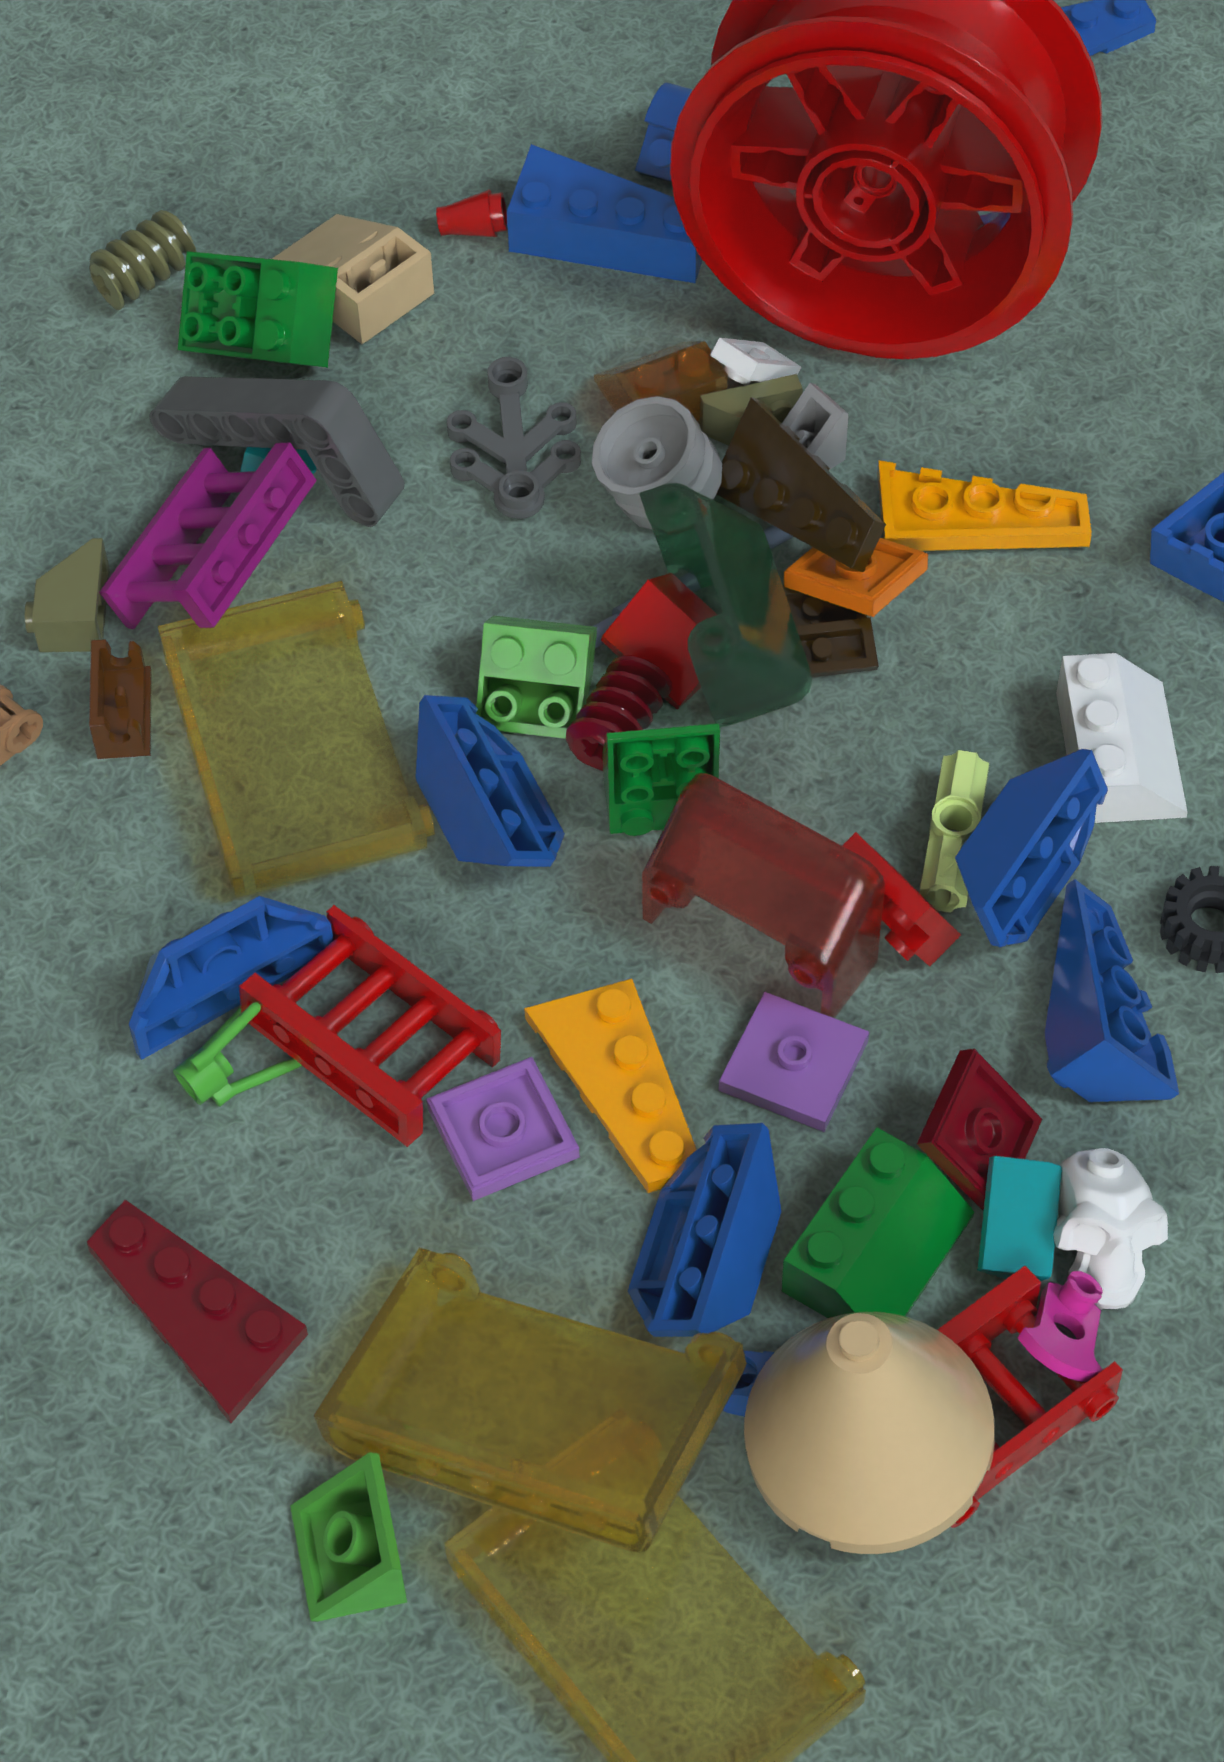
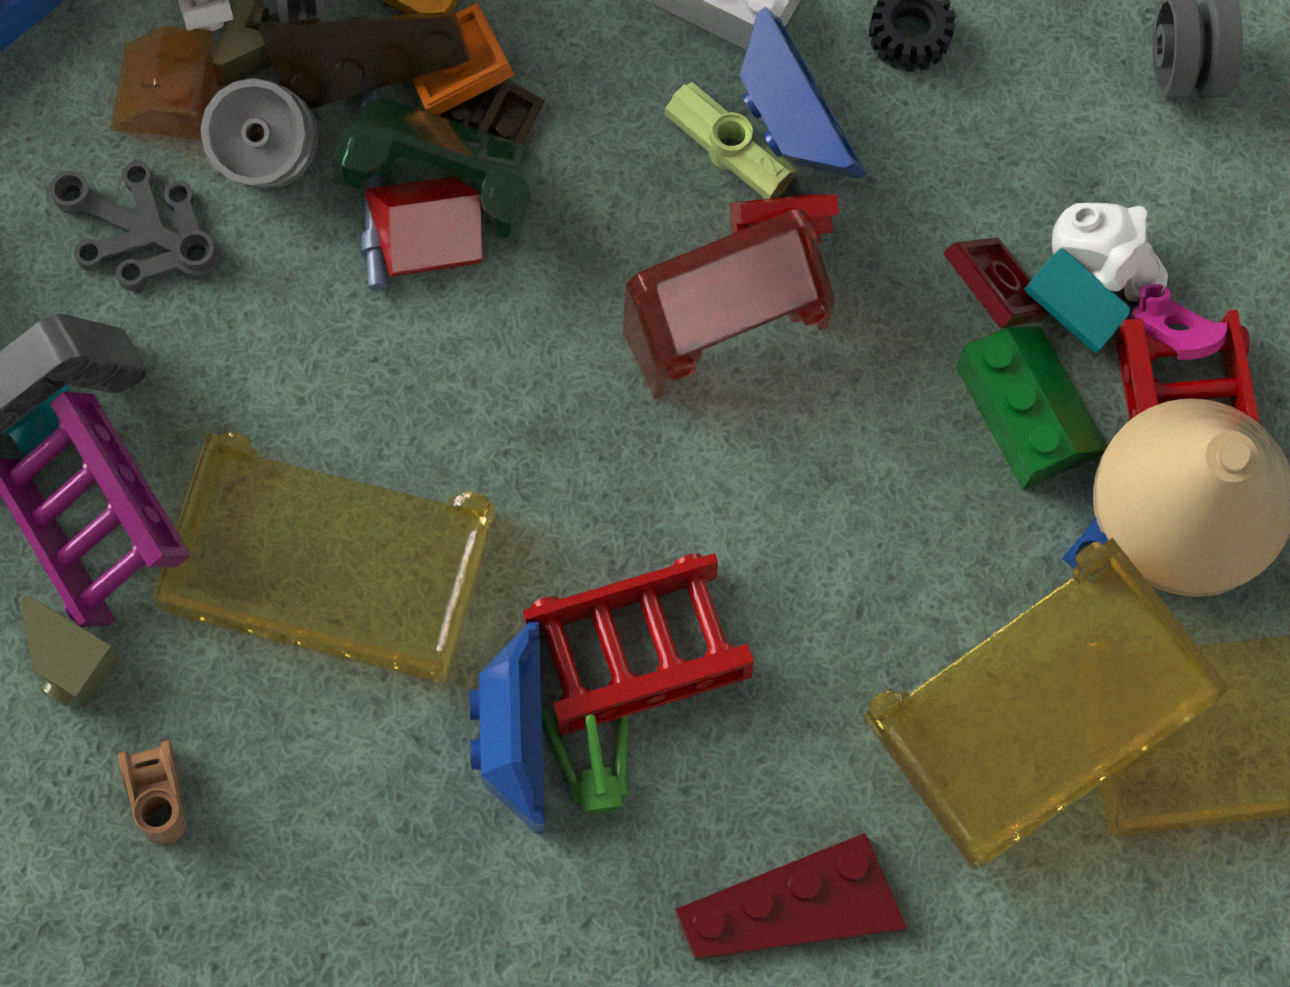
camera: 65 degrees left, 15 degrees up
reddish brown hinge [89,639,152,759] -> none
bright green slope [290,1452,407,1622] -> none
blue wedge [416,695,565,867] -> none
medium lavender plate [426,1057,580,1201] -> none
bright green slope [476,615,597,739] -> none
light orange wing [524,979,697,1193] -> none
dark red piece [566,656,672,771] -> none
green slope [603,723,720,836] -> none
blue wedge [628,1123,781,1337] -> none
medium lavender plate [719,992,869,1132] -> none
blue wedge [1044,879,1179,1102] -> none

